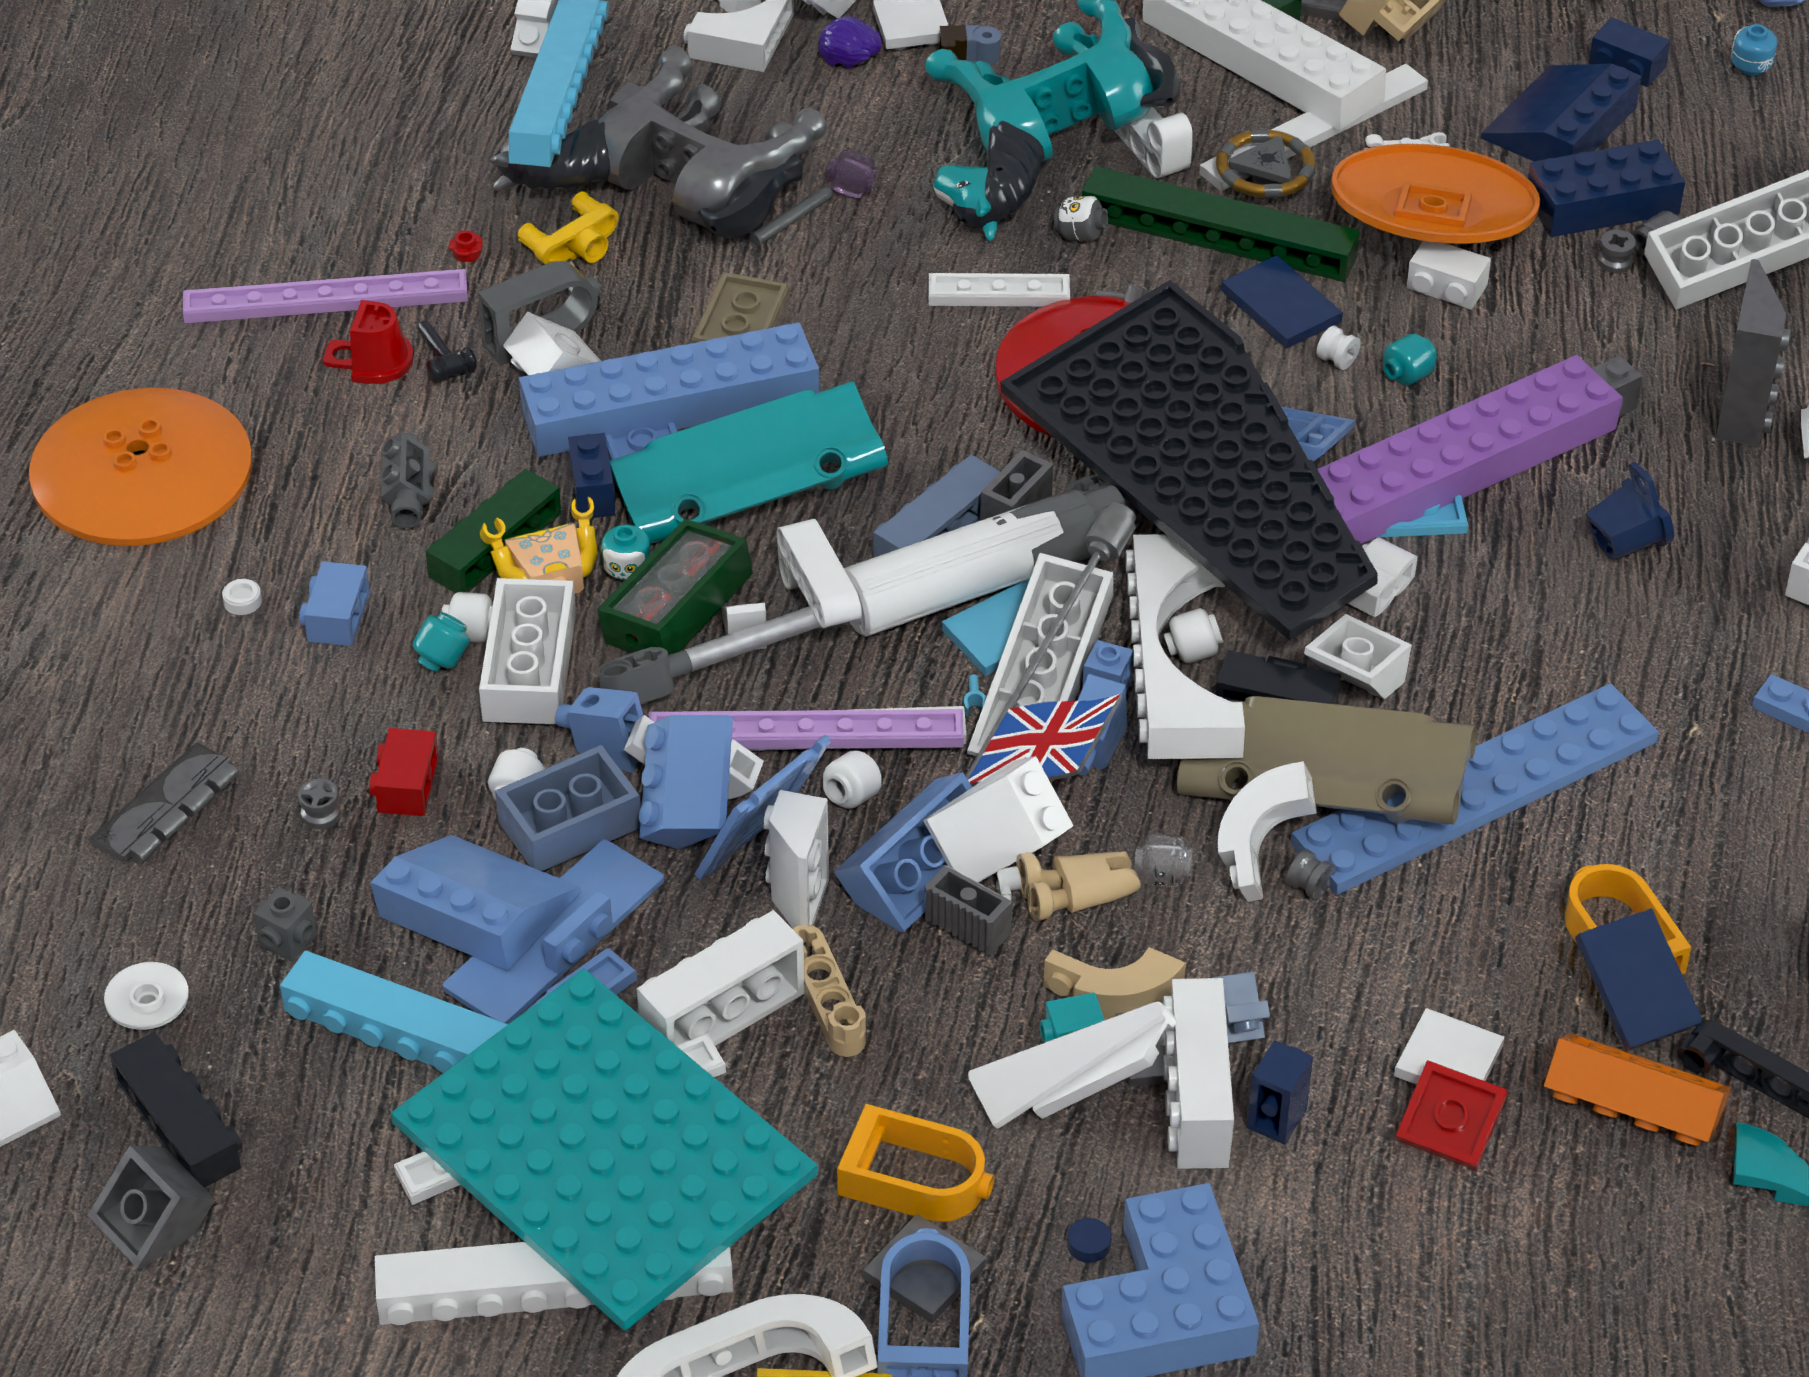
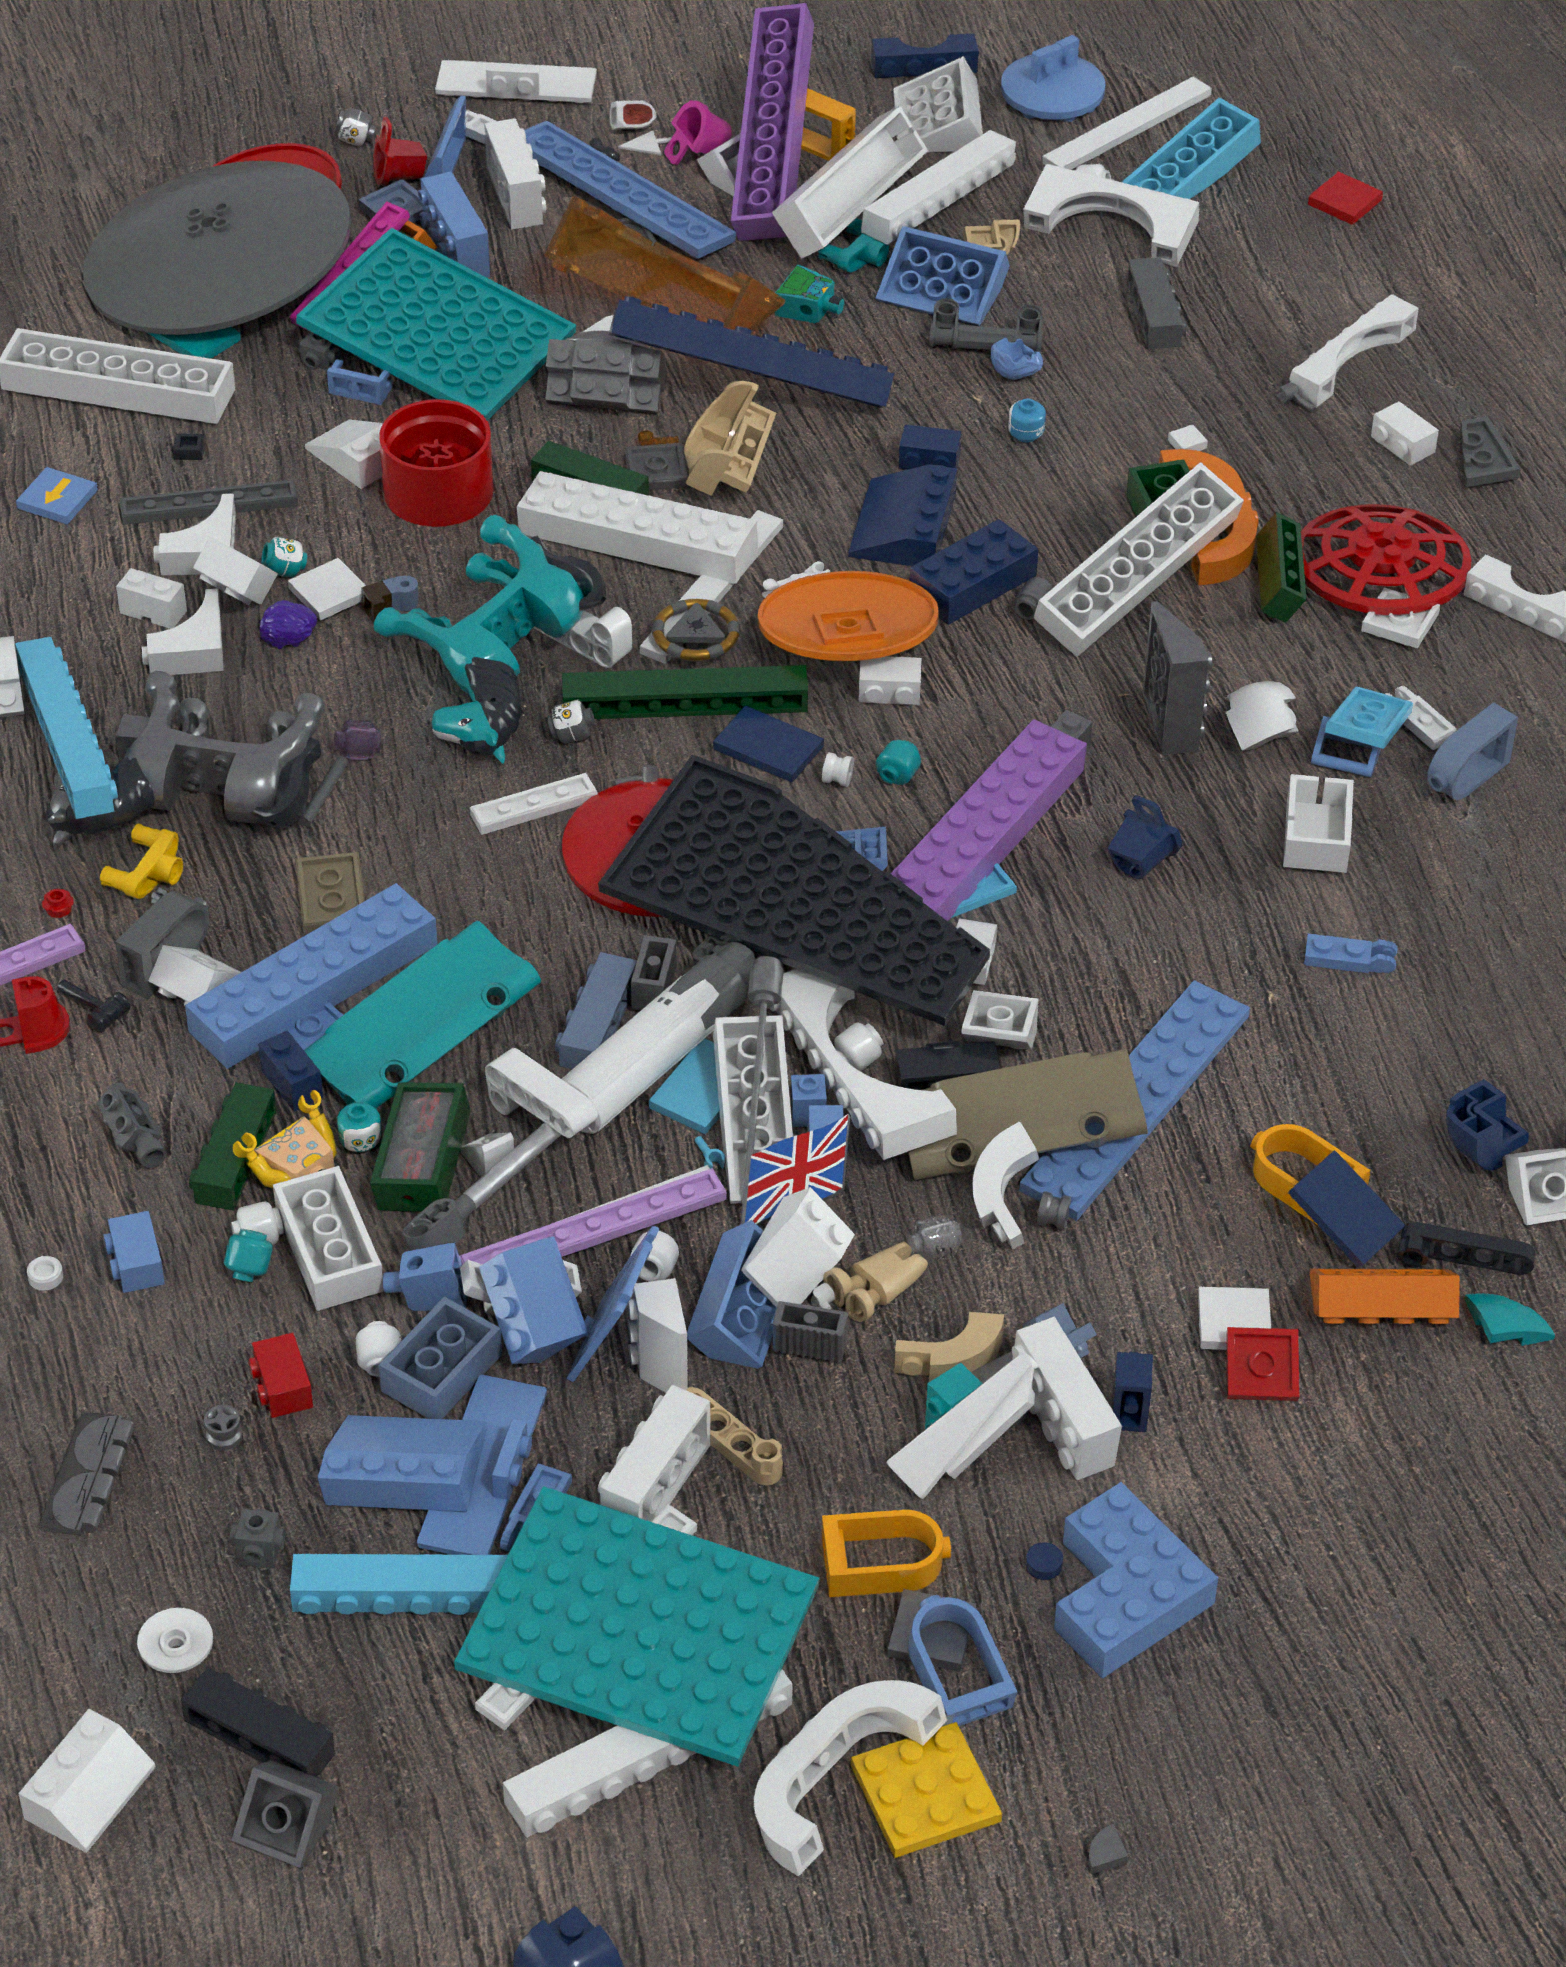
camera: 25 degrees left, 0 degrees up
flat silver wheel [1598,229,1636,273] -> none

